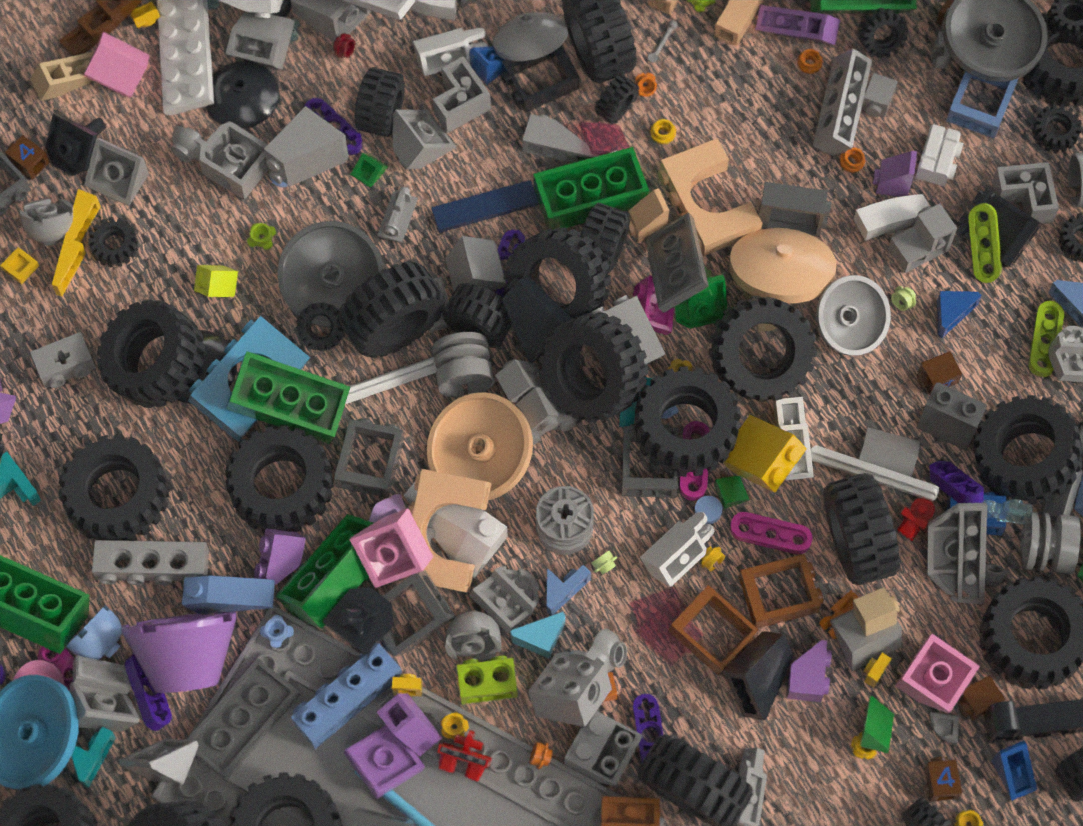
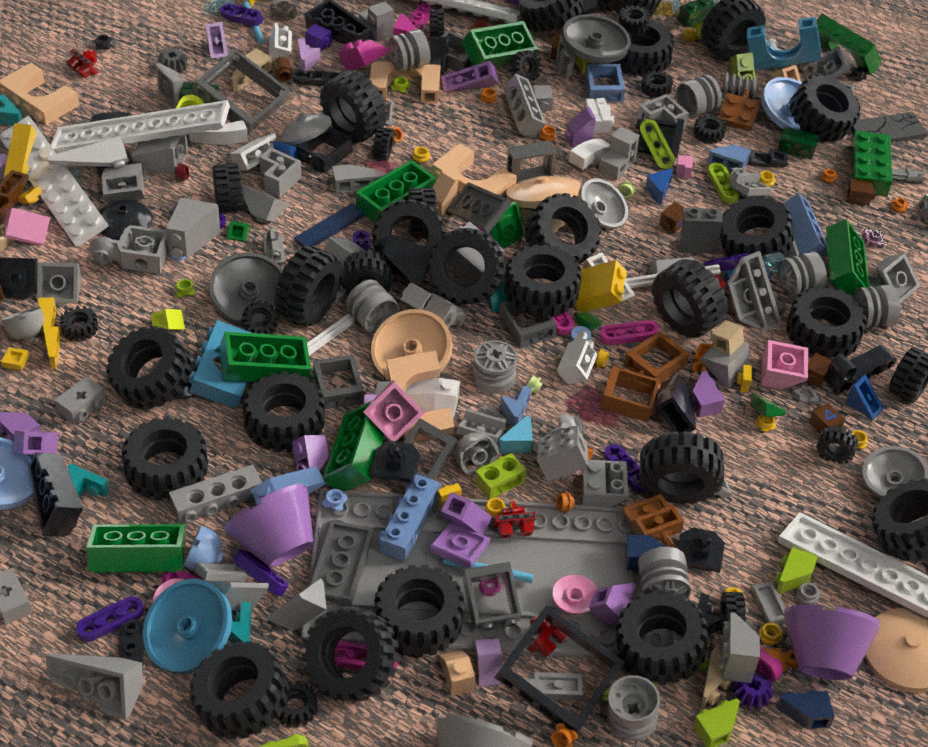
camera: 30 degrees left, 20 degrees down
none -> bright pink piece [676,155,693,179]

